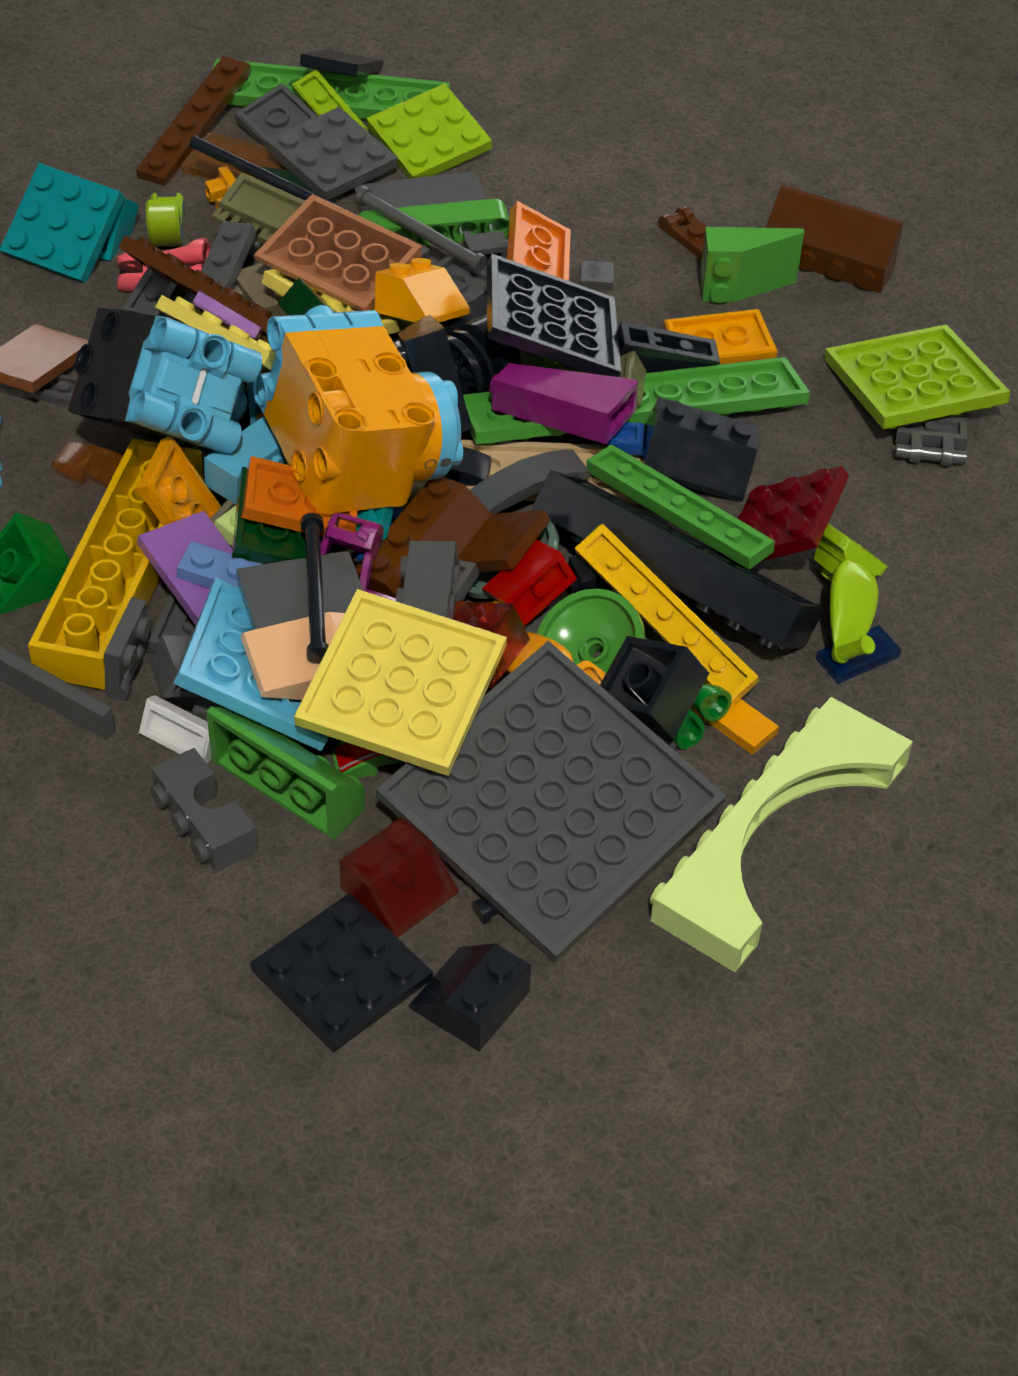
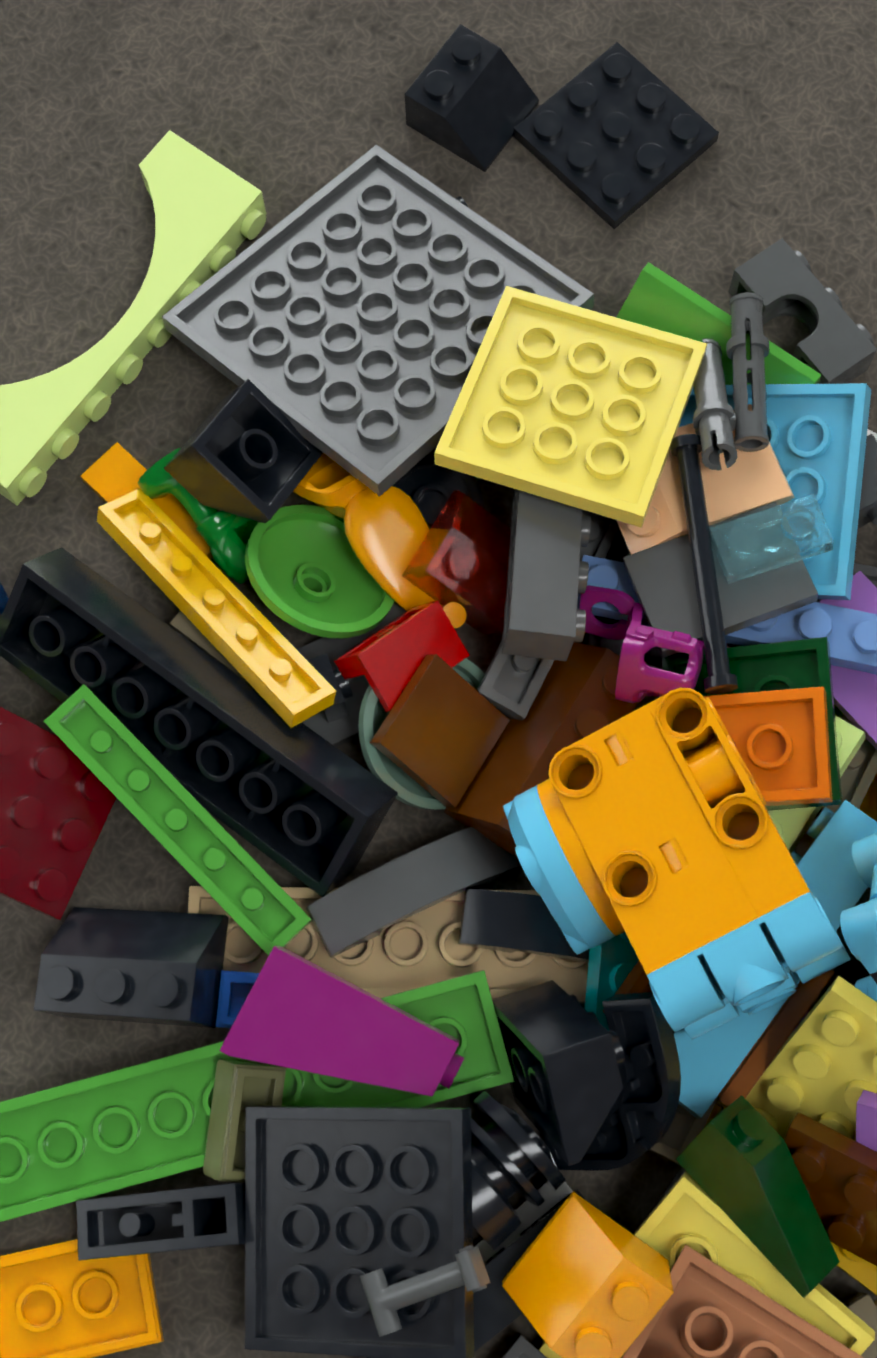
camera: 175 degrees left, 25 degrees up
clear red slope [339,817,459,938] -> none
none -> dark grey piece [360,1245,491,1337]
none -> dark grey pin [692,338,737,470]
none -> clear light blue plate [710,494,834,584]
none -> dark grey pin [726,293,770,452]

